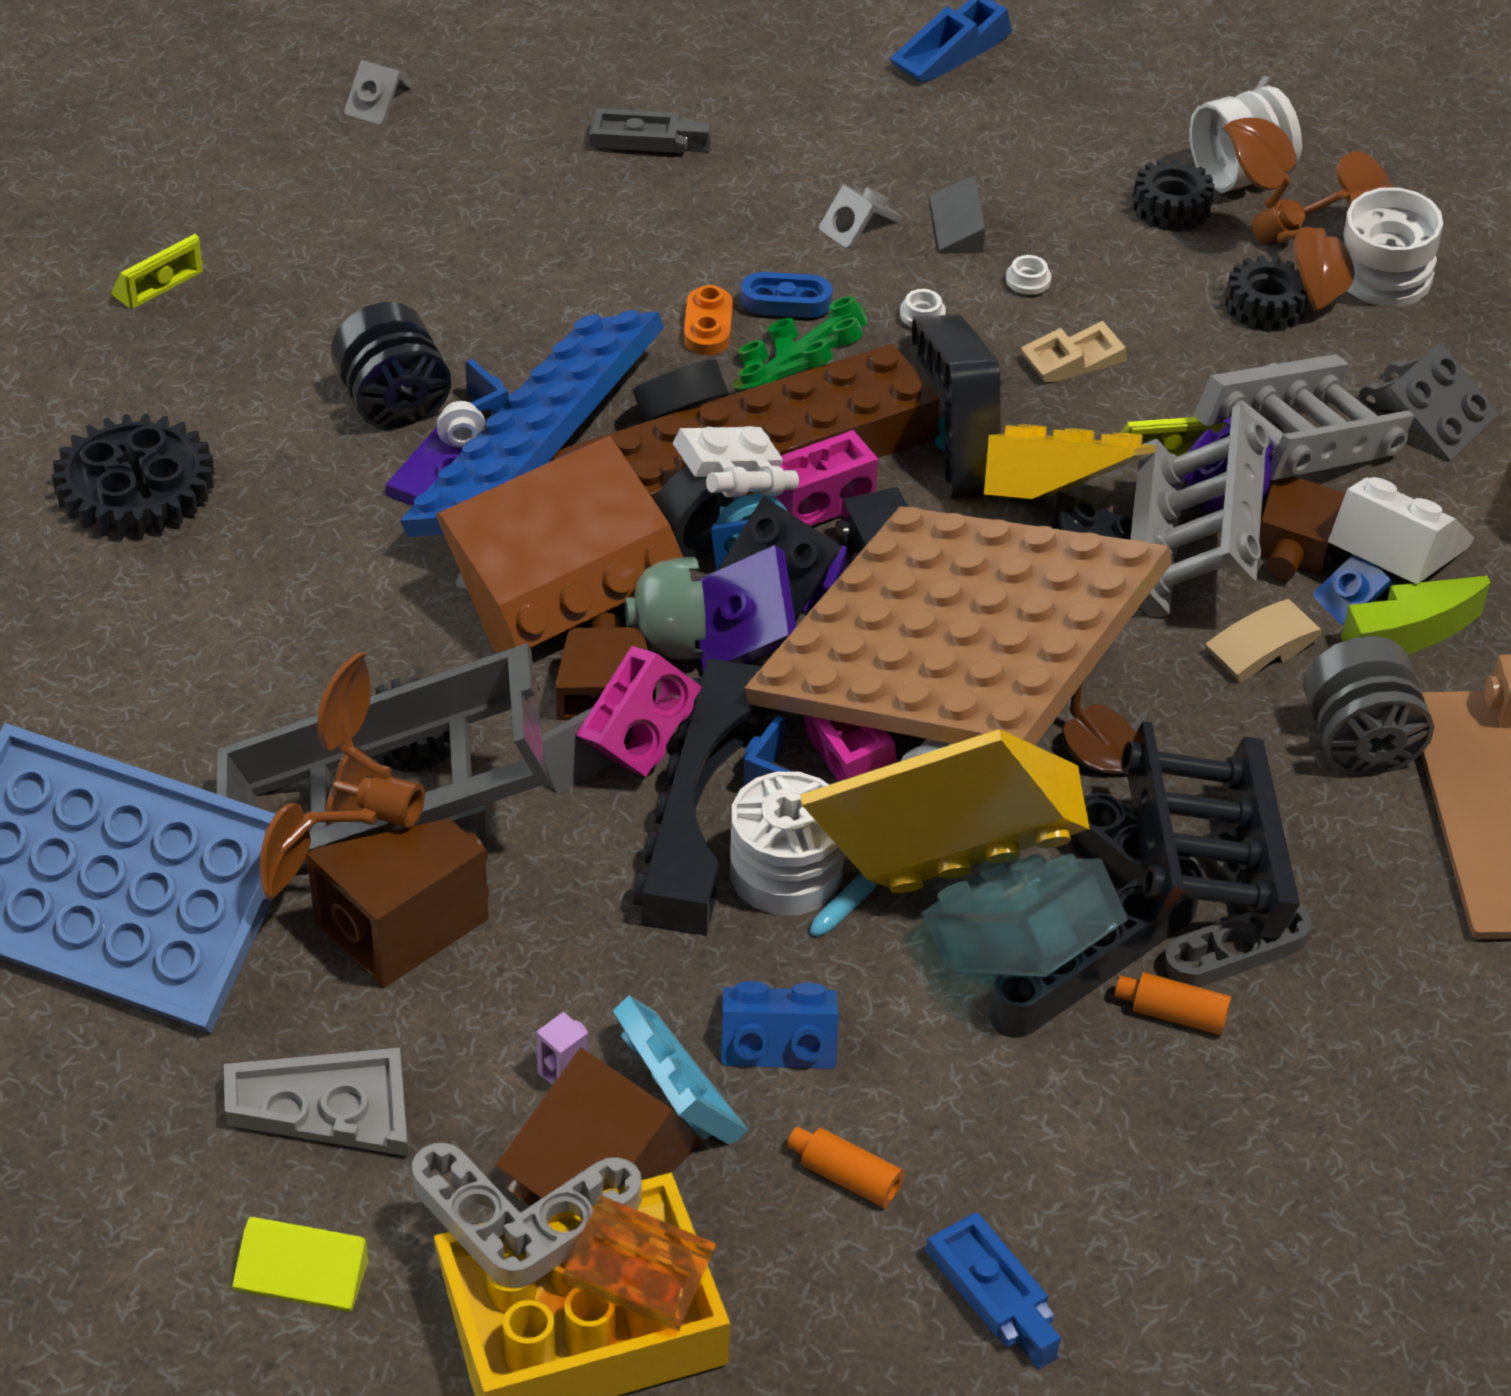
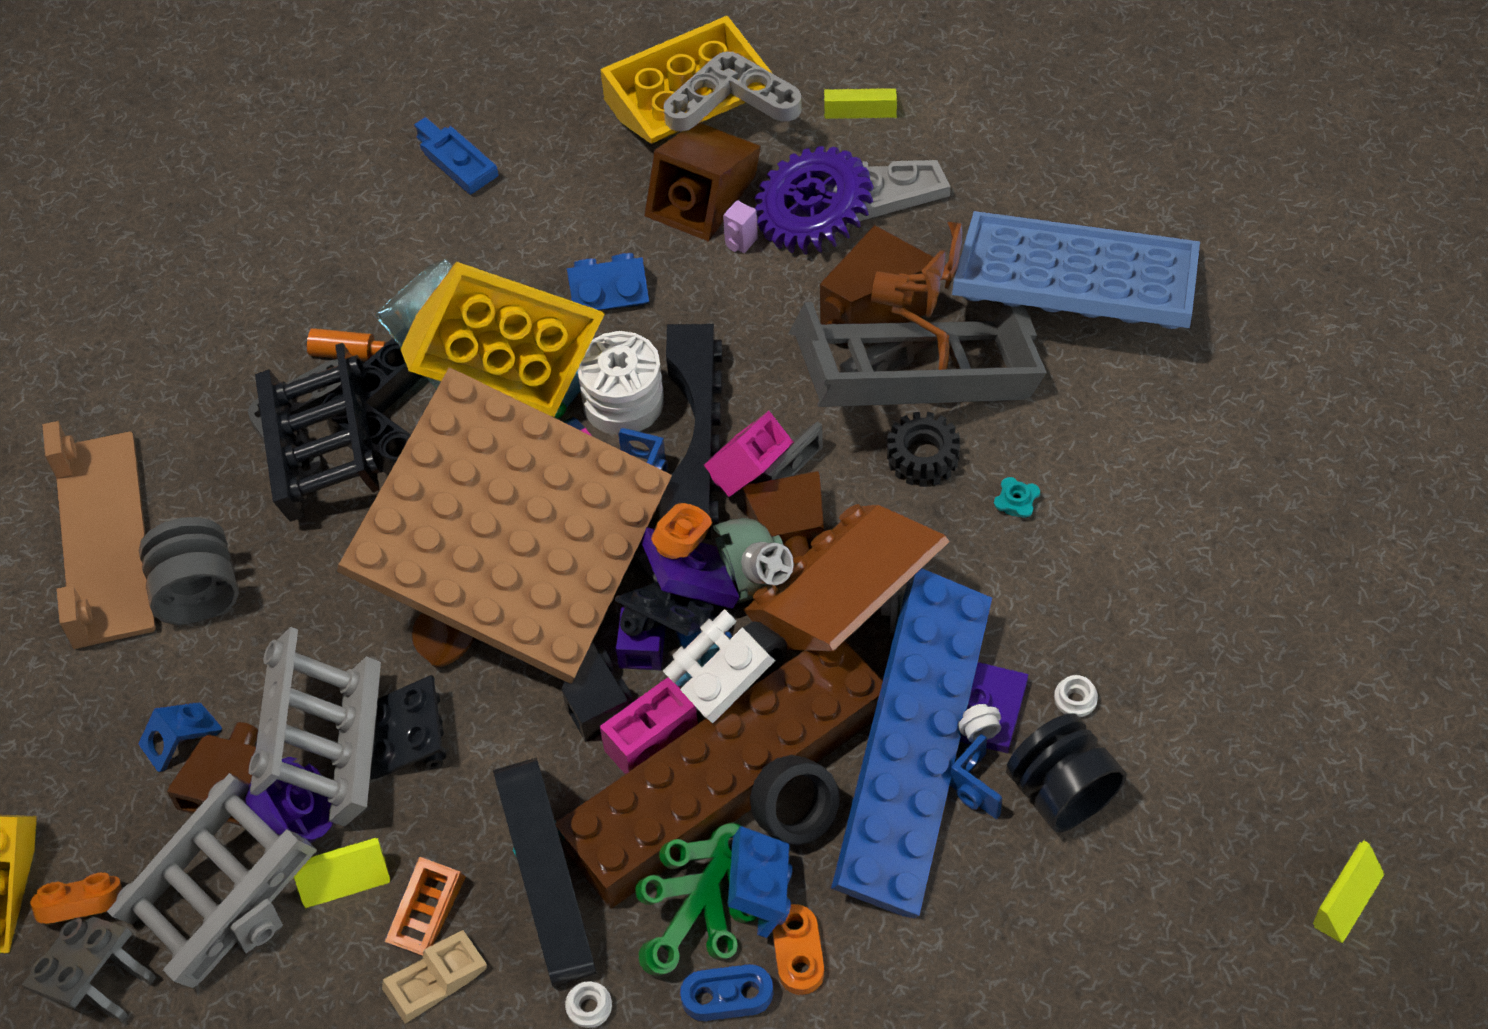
camera: 175 degrees right, 10 degrees up
black gear [52,413,215,537] -> none
clear orange plate [562,1195,716,1332] -> none
medium azure wing [613,995,749,1145] -> none
orange cylinder [787,1126,905,1209] -> none
yellow slope [984,424,1156,499] -> none
tan slope [1206,599,1322,683] -> none
white slope [1328,477,1474,584] -> none
lime slope [1341,576,1491,654] -> none
none -> orange plate [30,872,122,924]
none -> orange slope [385,857,466,956]
none -> orange plate [651,503,712,559]
none -> blue bracket [728,826,792,938]
none -> light grey wheel [741,542,794,585]
none -> dark purple gear [755,146,874,255]
none -> teal plate [994,477,1040,518]
none -> white plate [1054,675,1098,717]

